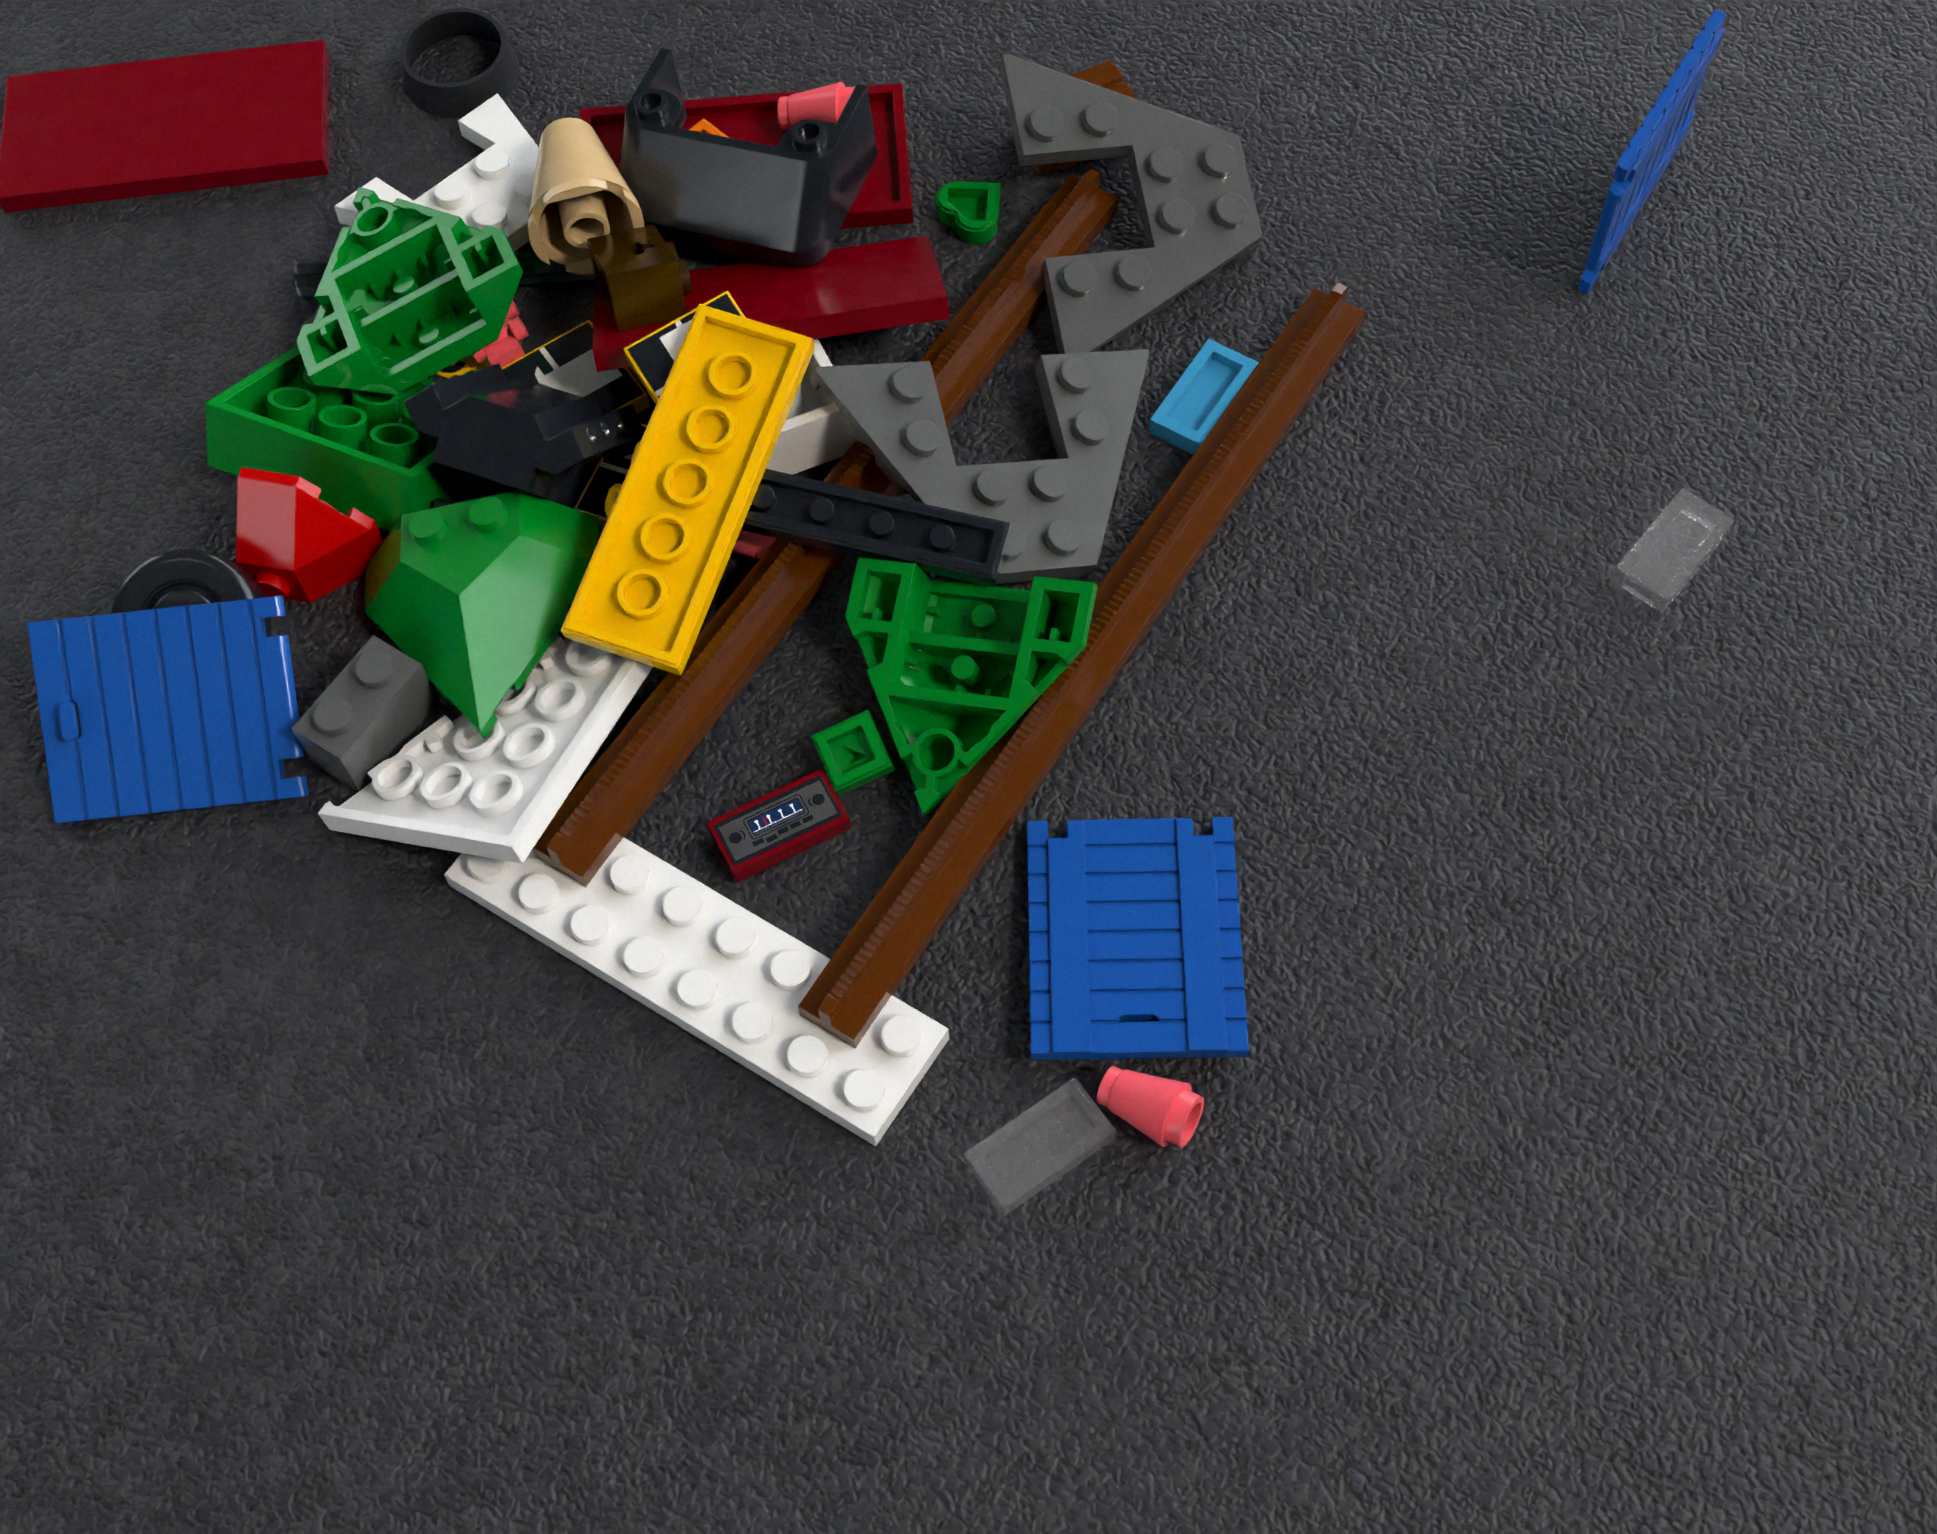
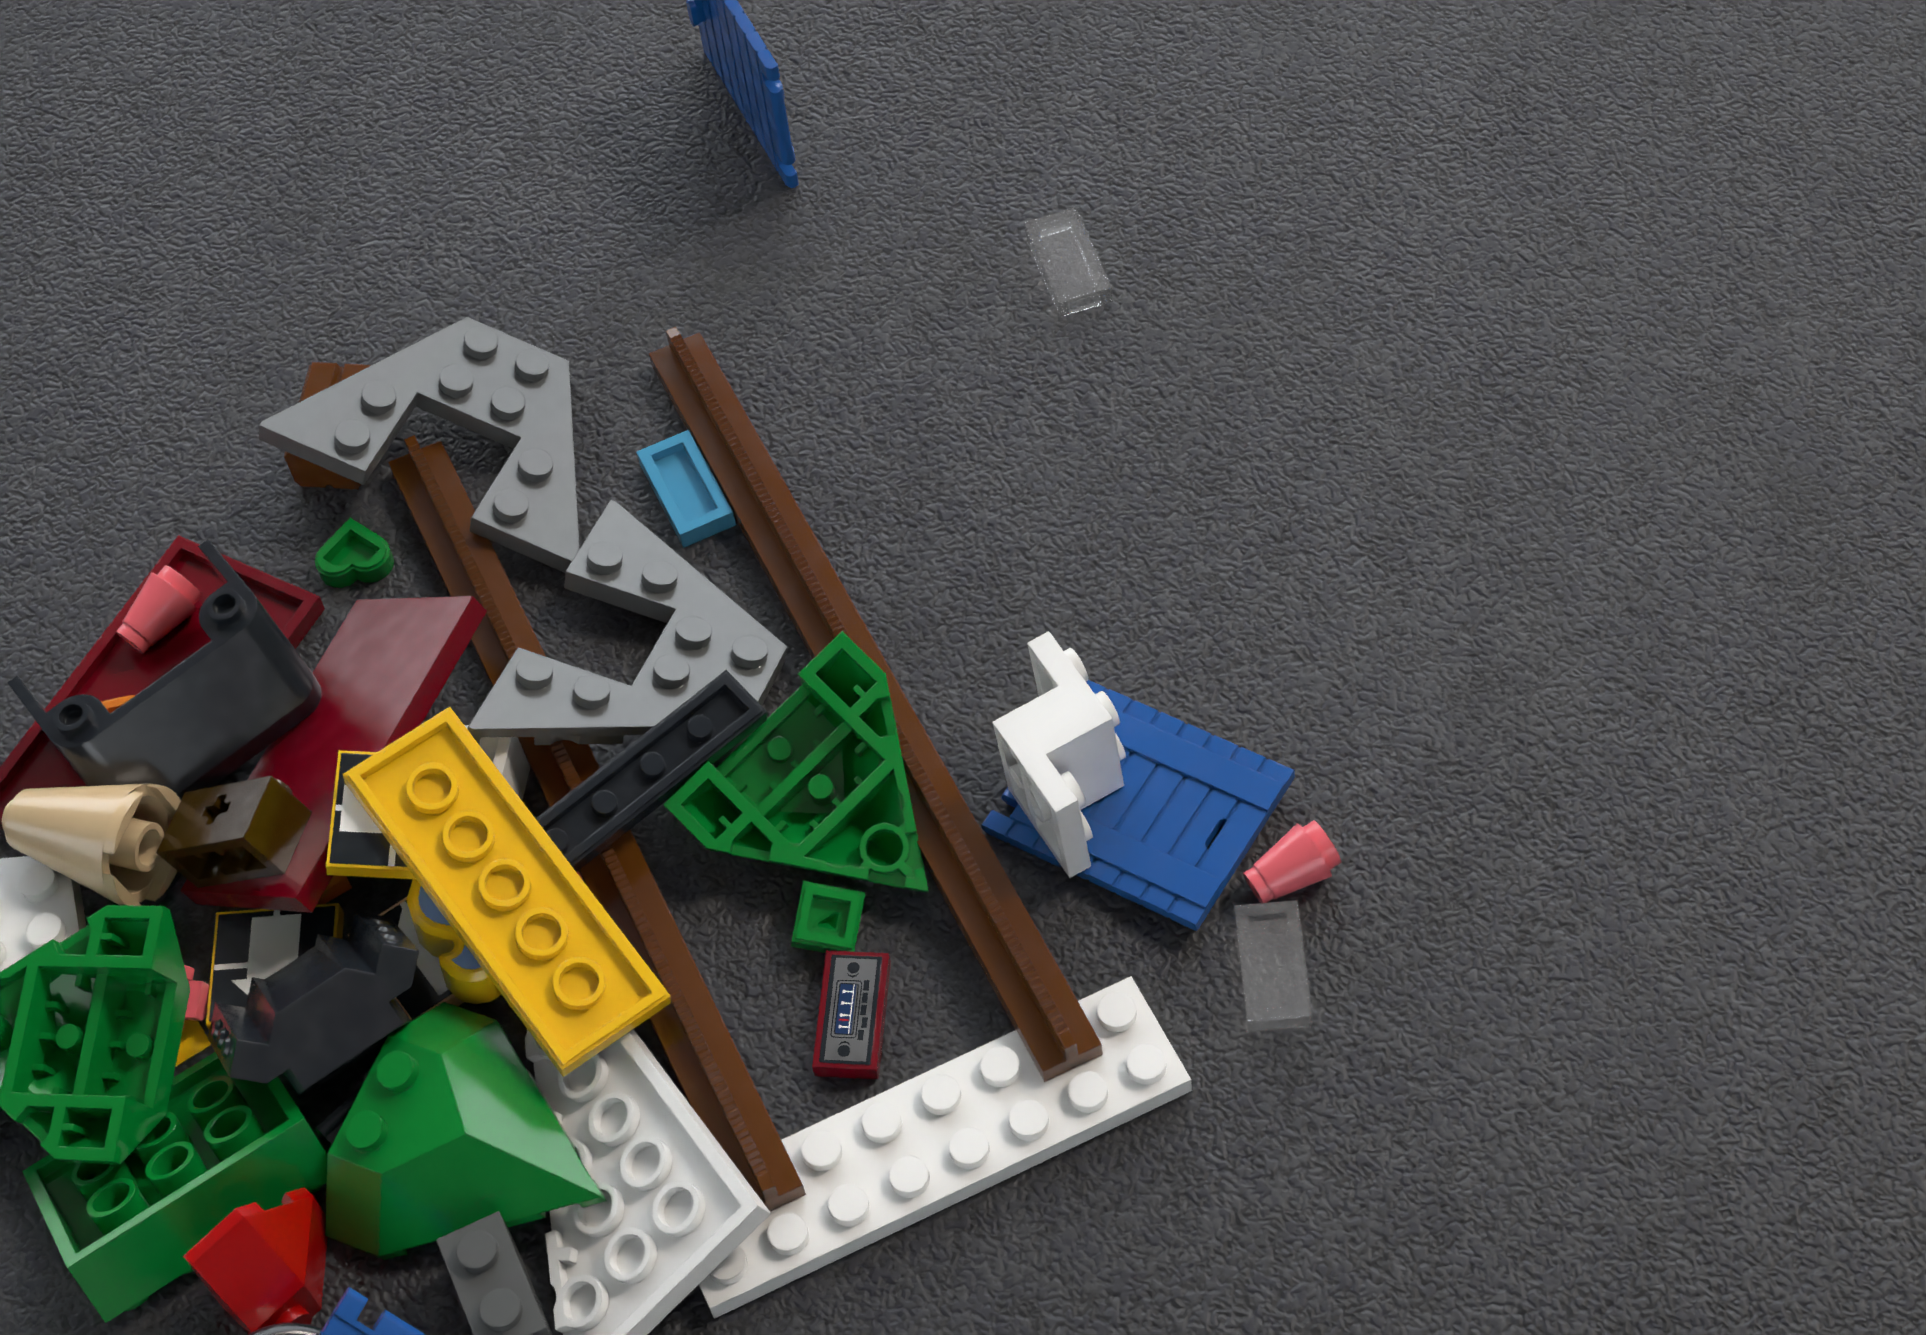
camera: 55 degrees left, 5 degrees down
none -> white bracket [993,631,1126,878]

